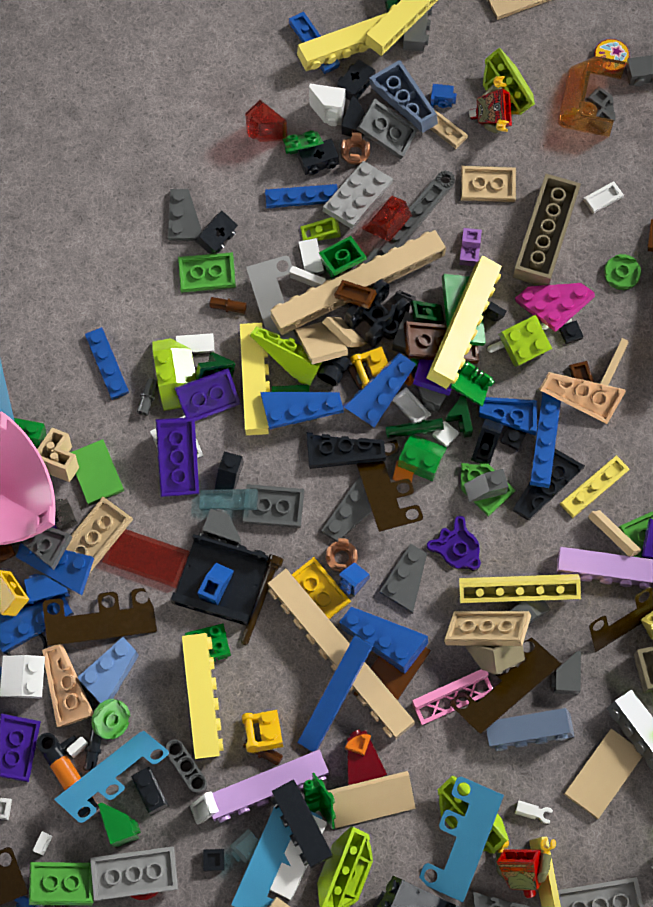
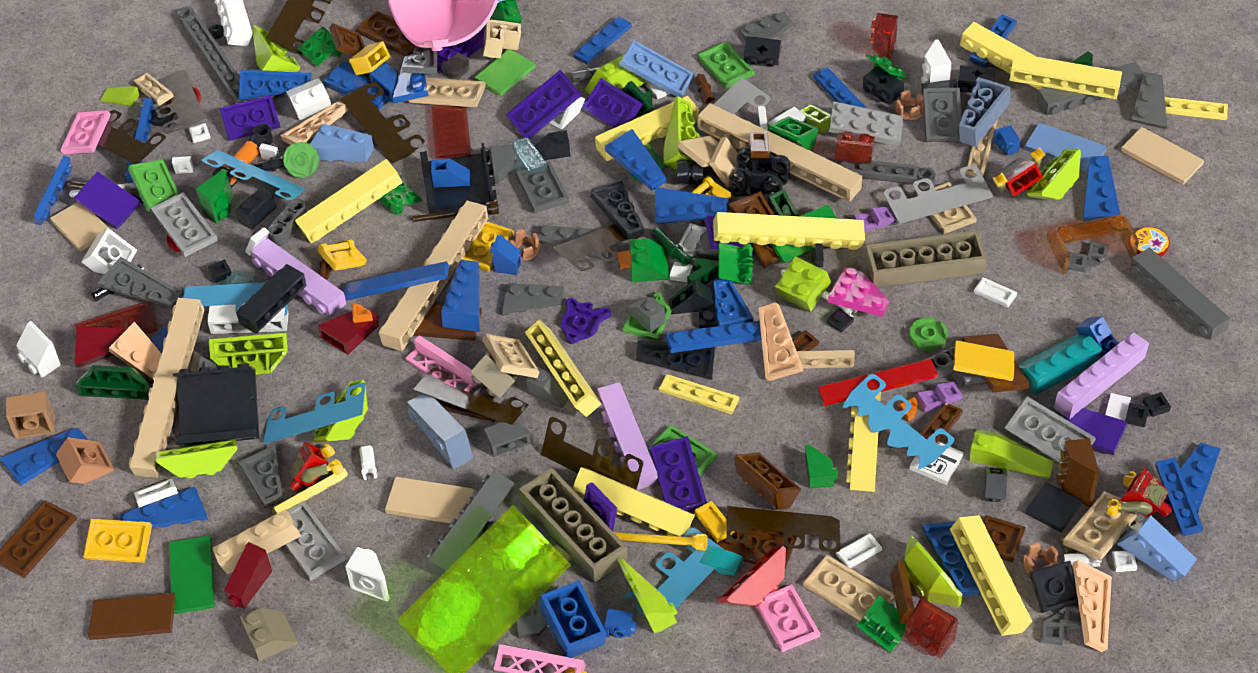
camera: 65 degrees right, 20 degrees down
green hinge [303,773,336,829] -> none
tan tile [328,771,416,828] -> none
black plate [393,290,416,306] -> none
tan tile [588,510,641,556] -> none
none -> medium blue tile [619,40,694,98]
none -> light grey piece [884,165,994,224]
none -> medium blue tile [1024,123,1107,172]
none -> blue wing [1083,156,1121,221]

